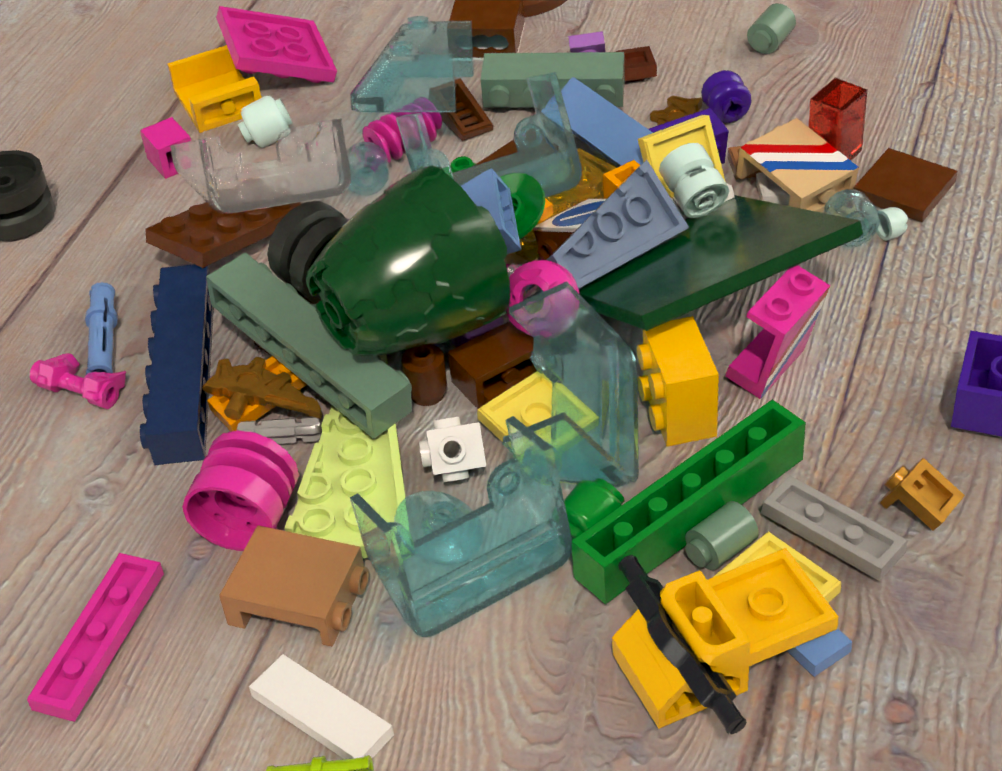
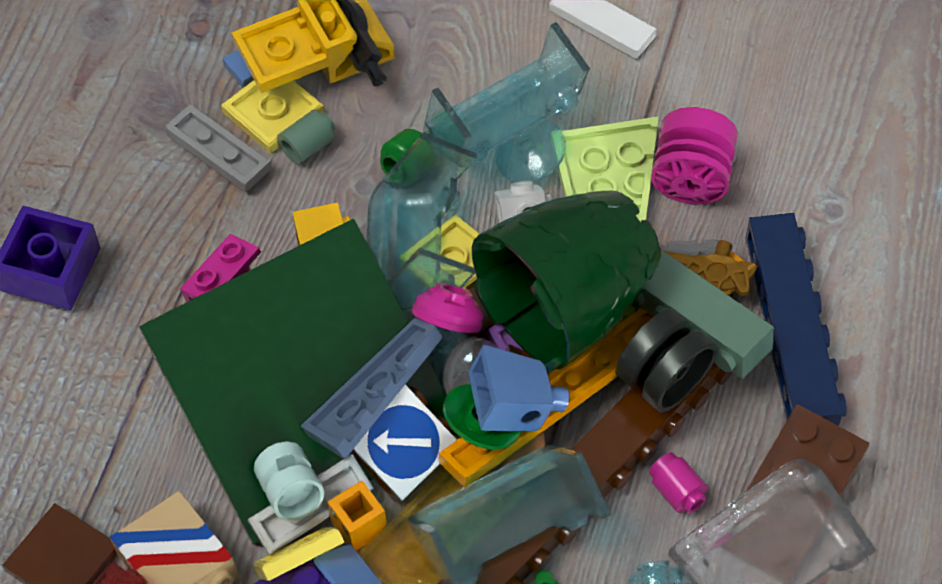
camera: 175 degrees right, 15 degrees up
dark pink plate [27,553,164,722] -> none
dark pink piece [30,353,126,409] -> none
medium blue pin [85,282,118,375] -> none
medium nougat panel [219,525,369,647] -> none
green brick [571,399,806,604] -> none
clear light blue head [823,189,880,246] -> none
light aqua hinge [874,207,908,241] -> none
pearl gold bracket [879,458,965,531] -> none

